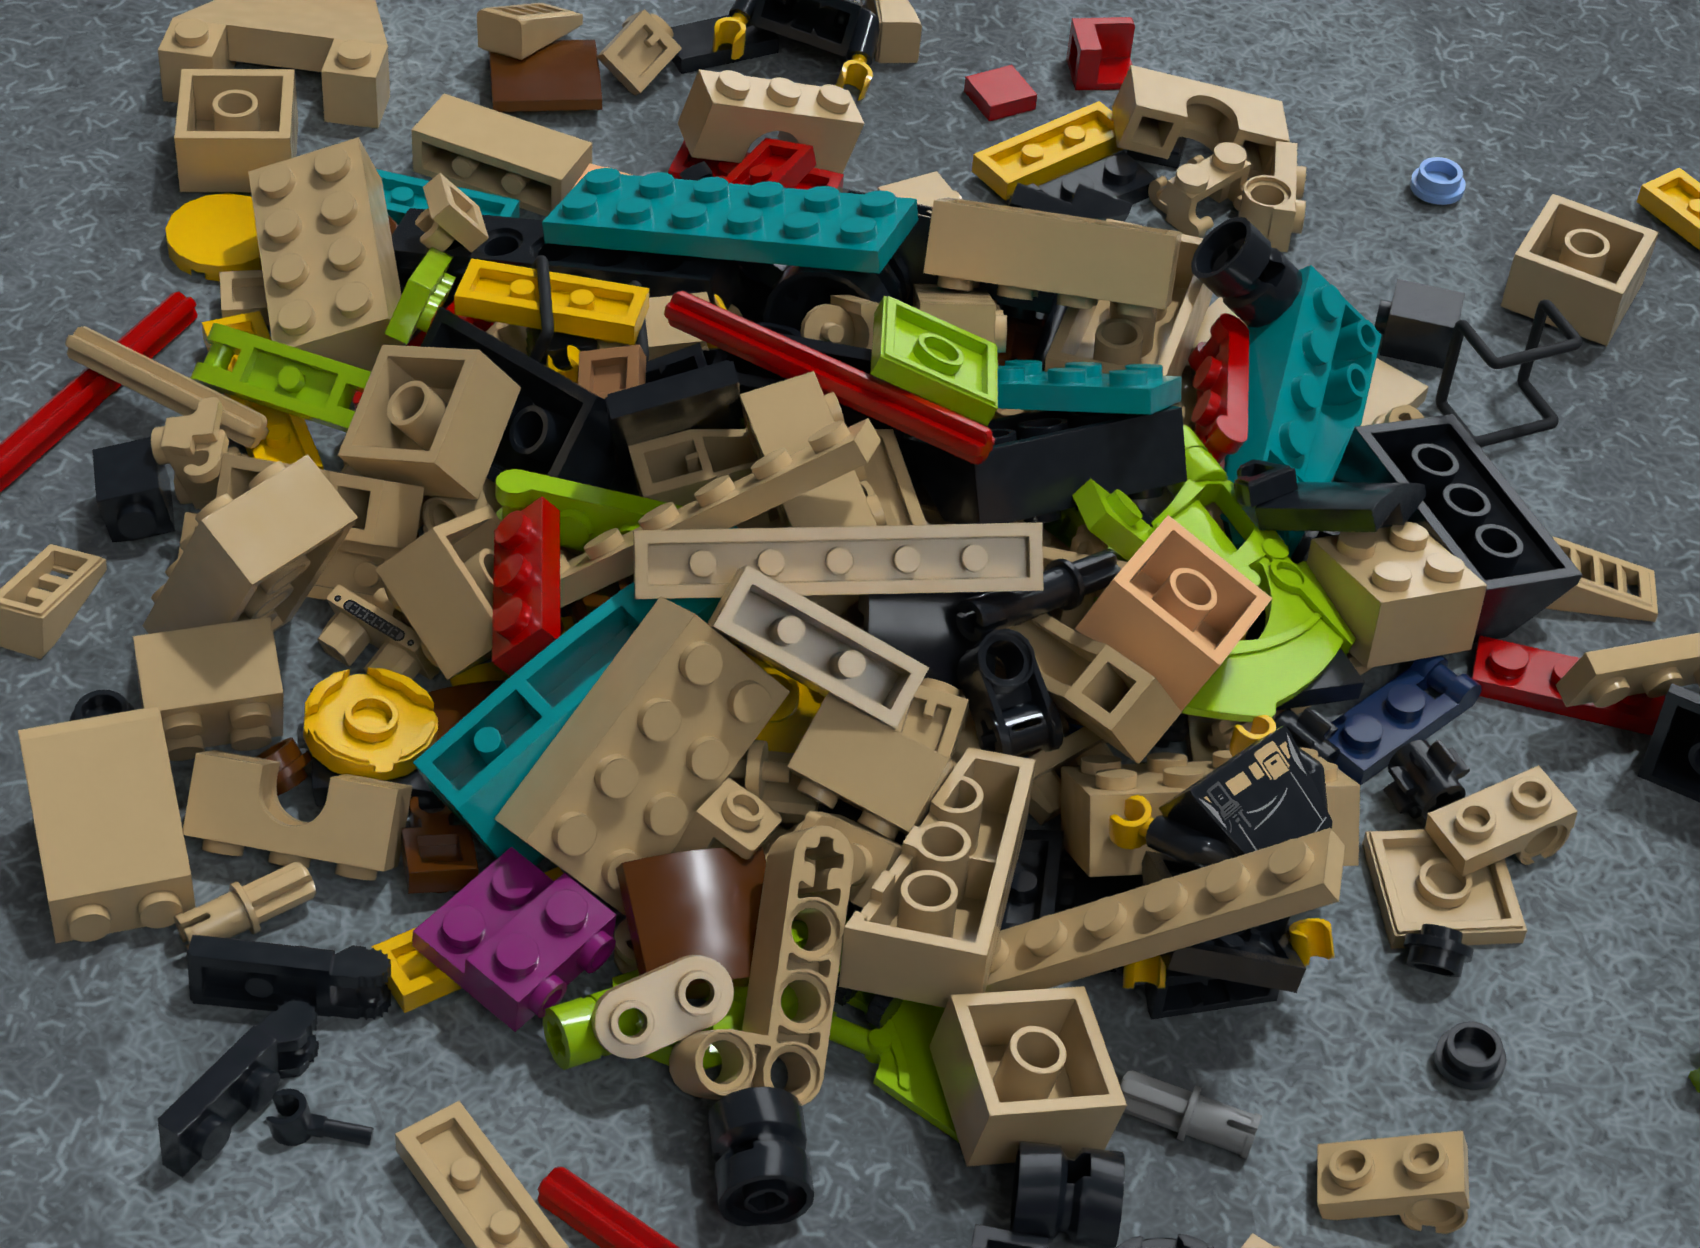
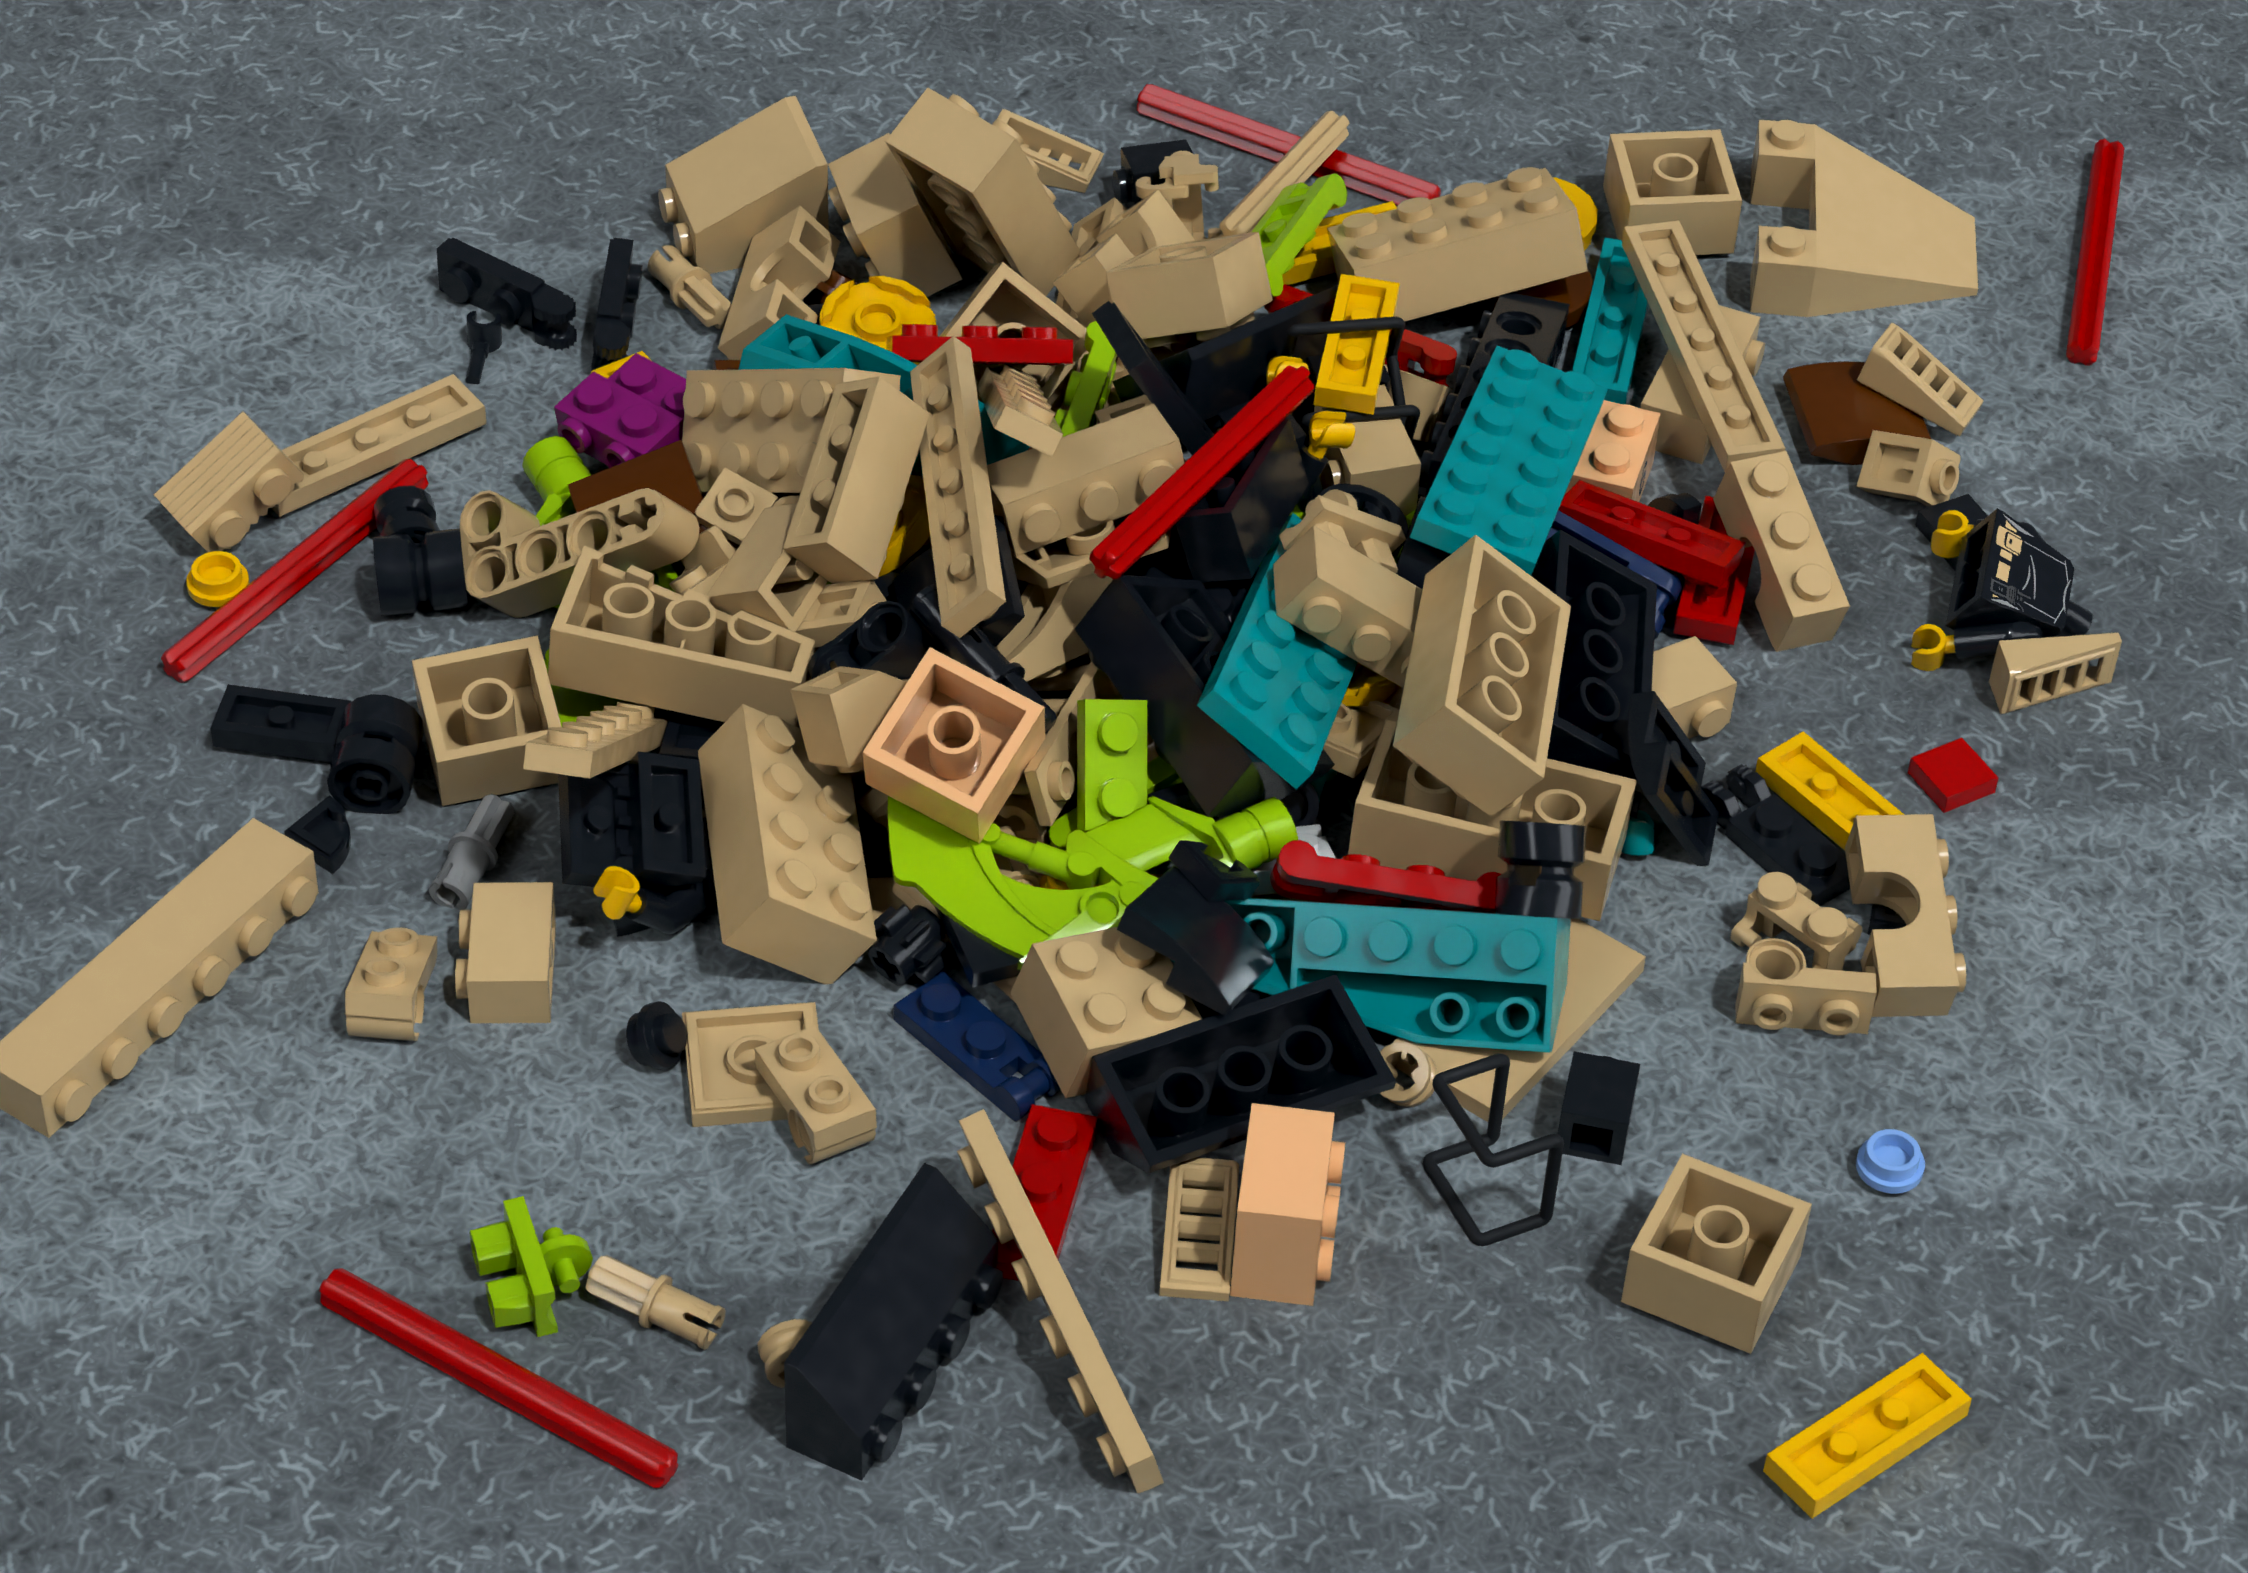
camera: 90 degrees right, 0 degrees up
lime plate [384,247,456,344] -> none
tan tile [415,173,489,253] -> none
medium nougat plate [578,344,646,399] -> none
tan plate [591,955,734,1059] -> none
lime tile [870,296,998,426] -> none
red panel [1066,17,1135,90] -> none
black torso [1109,715,1333,870] -> none
black gear [1383,740,1470,820] -> none
black plate [1434,1021,1507,1090] -> none
none -> black wheel [373,486,440,543]
none -> tan brick [455,882,556,1023]
none -> light nougat brick [1230,1103,1346,1306]
none -> tan plate [1622,220,1785,472]

